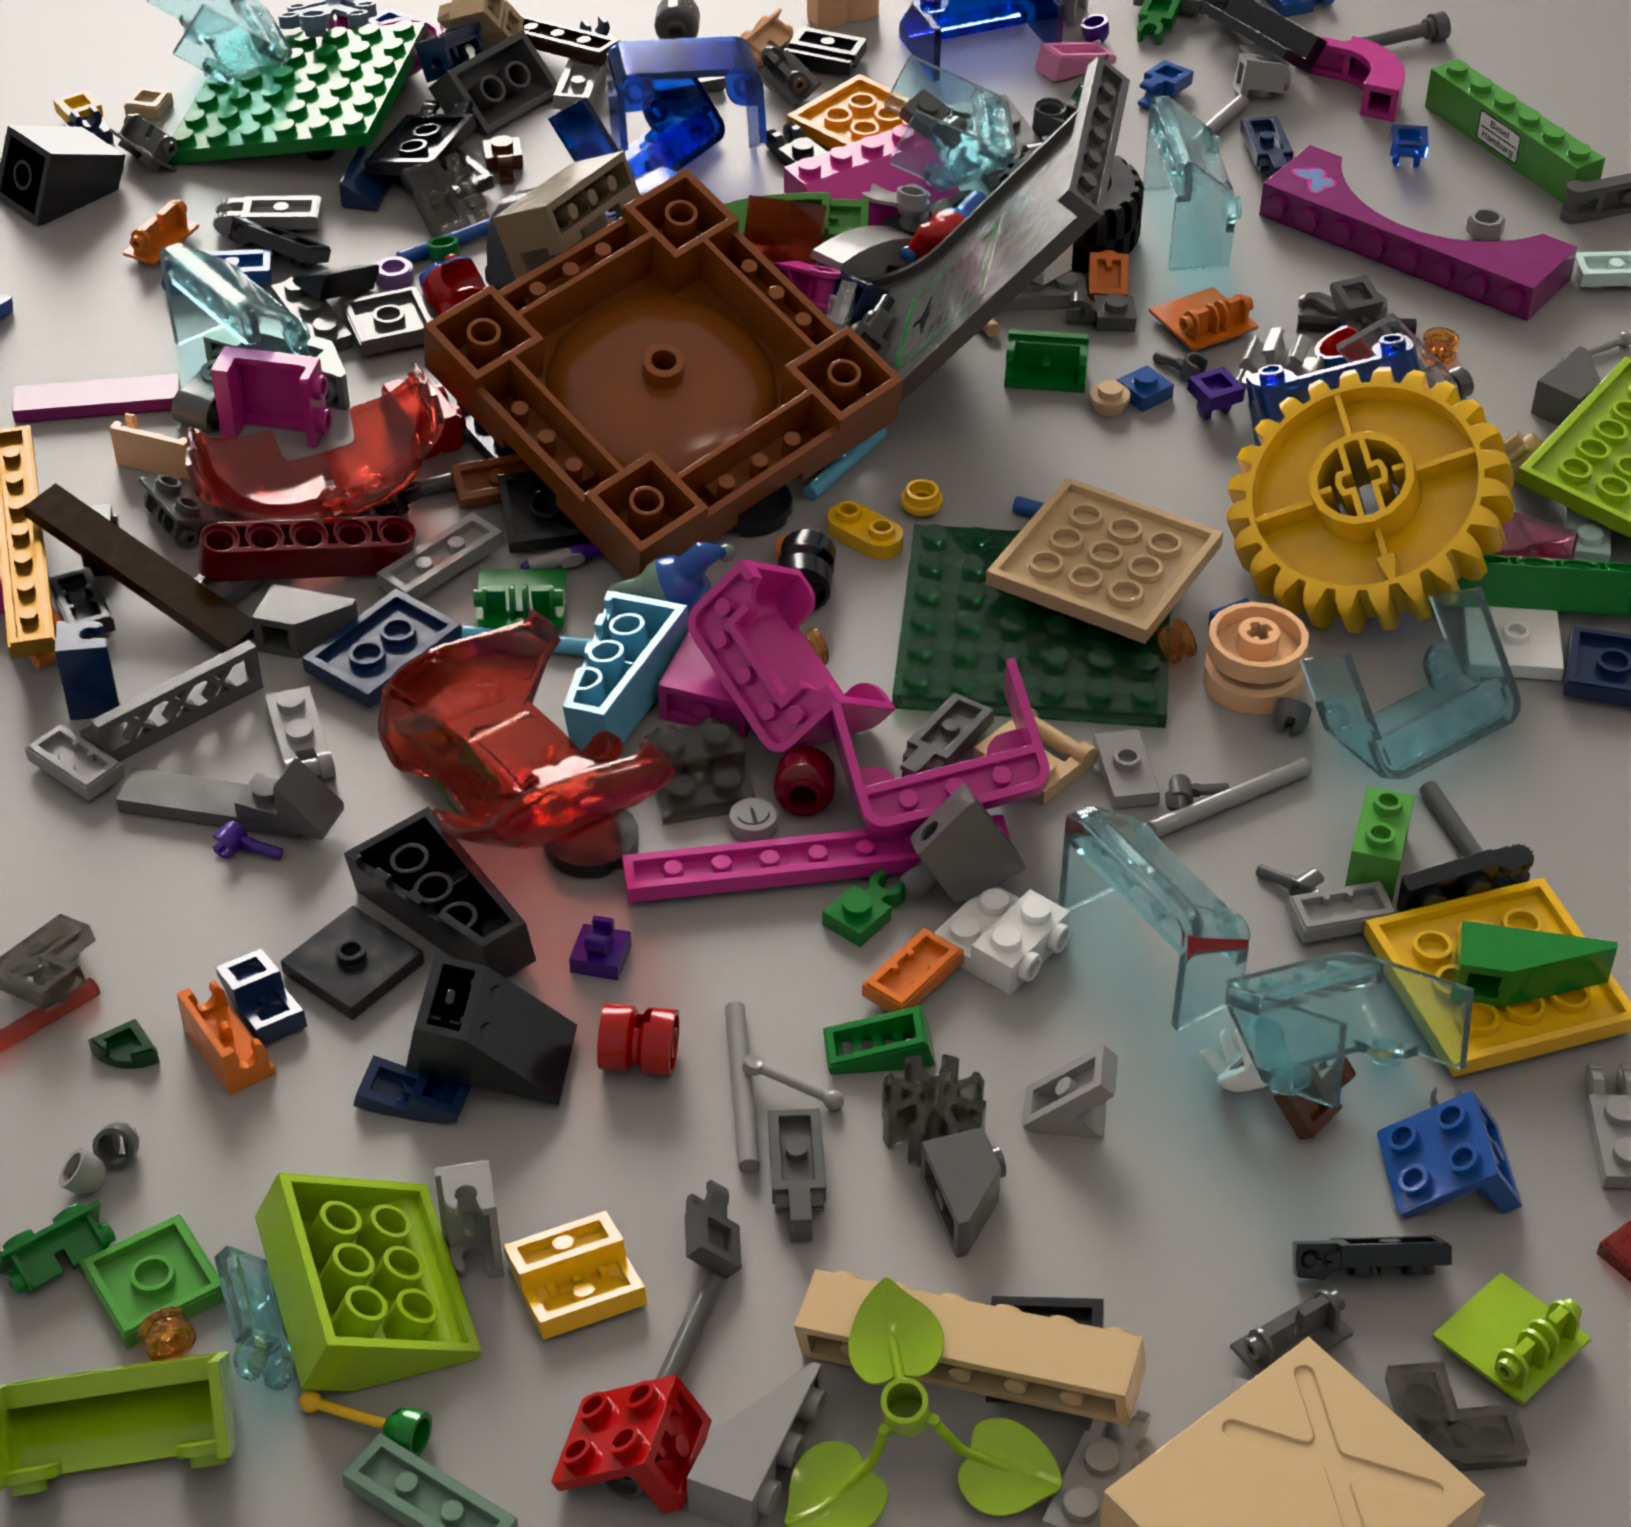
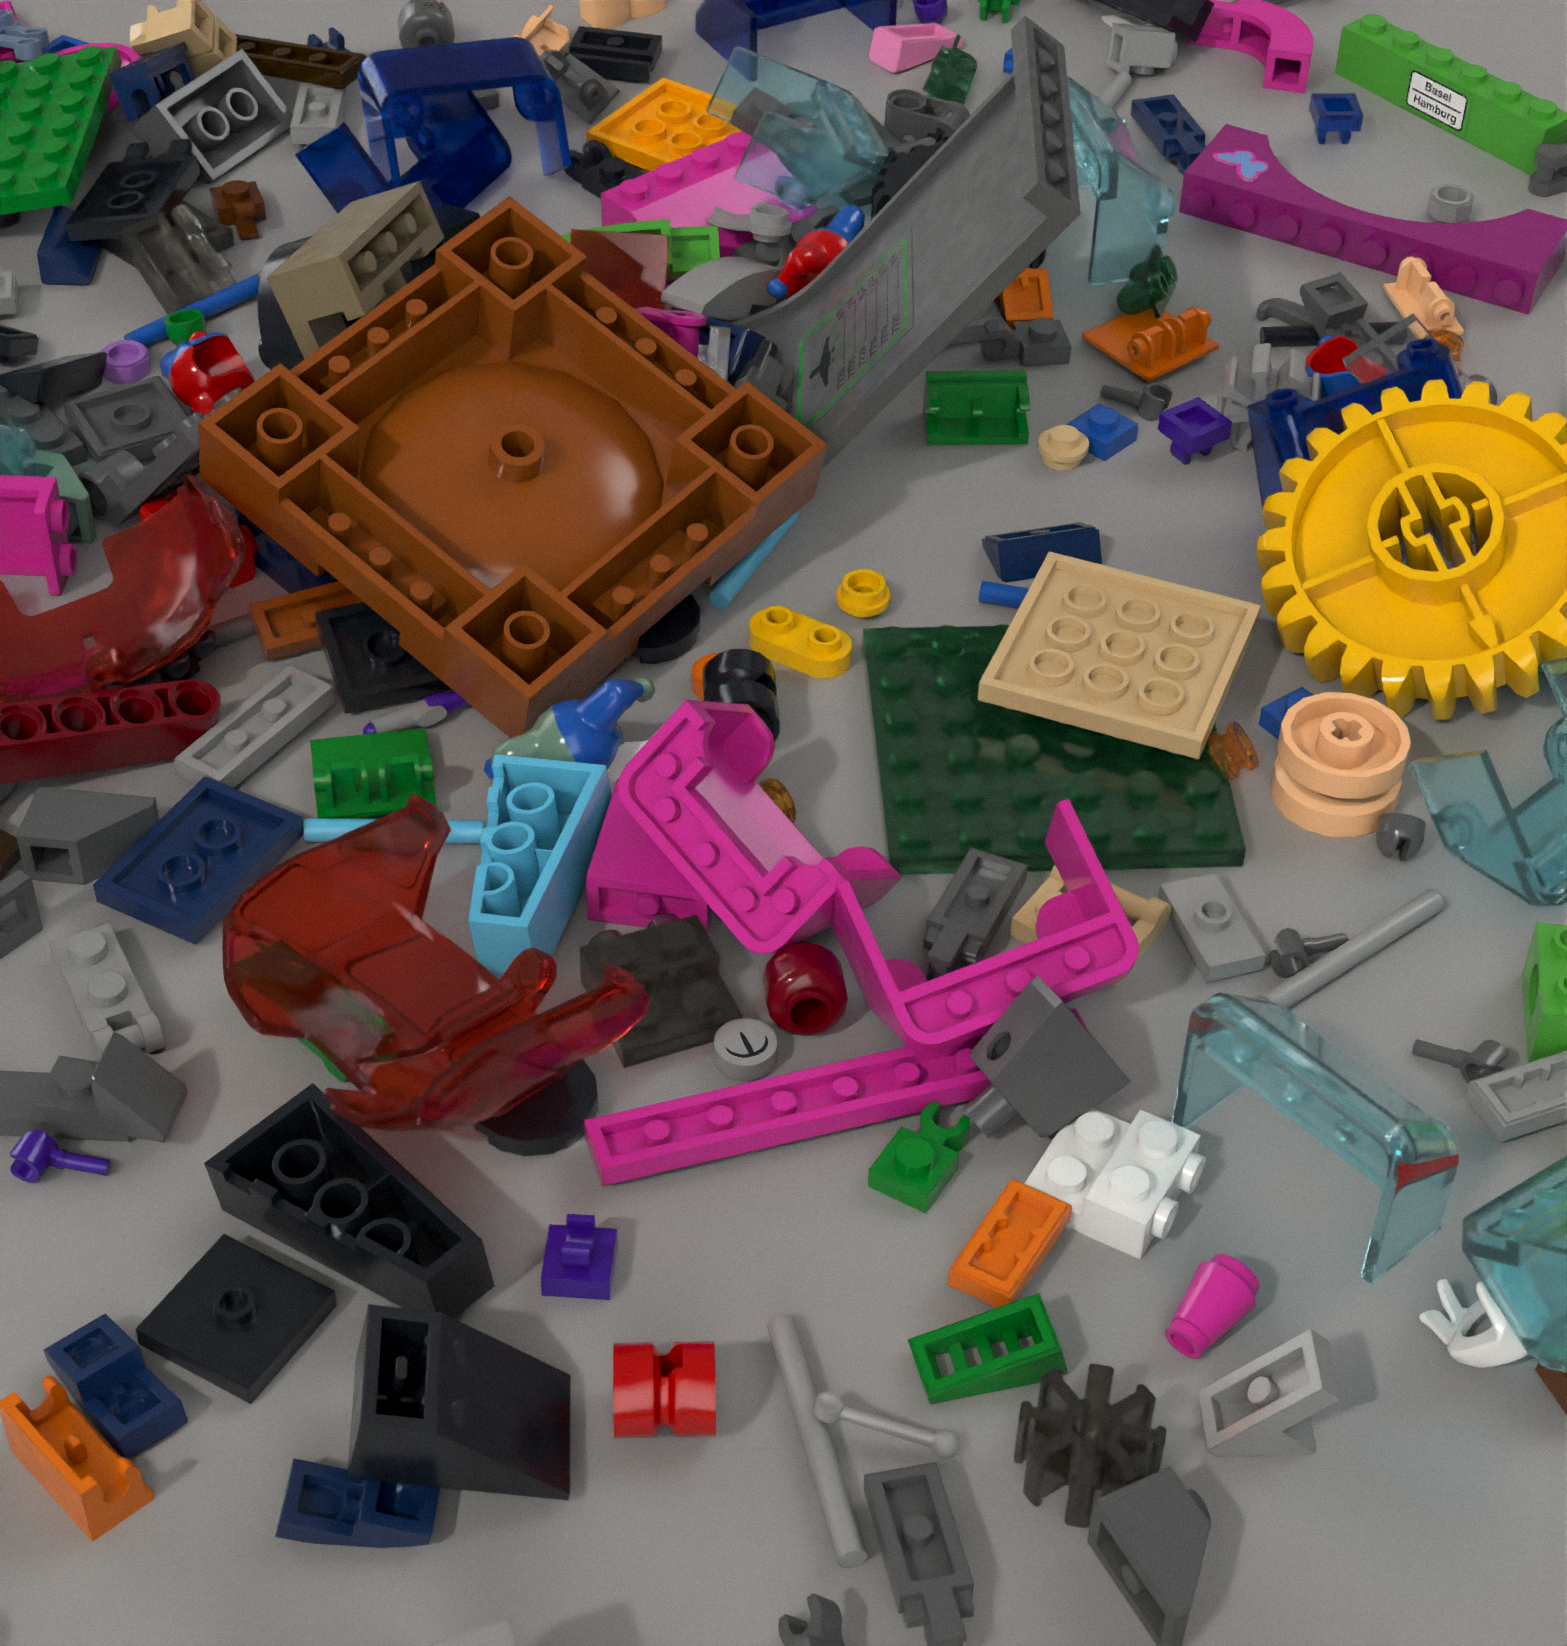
camera: 10 degrees left, 0 degrees up
none -> dark grey hinge [77,387,242,528]
none -> dark blue slope [982,522,1102,582]
none -> clear green hinge [1116,243,1178,319]
none -> dark pink cone [1165,1254,1260,1359]
none -> light nougat hinge [1382,257,1464,340]

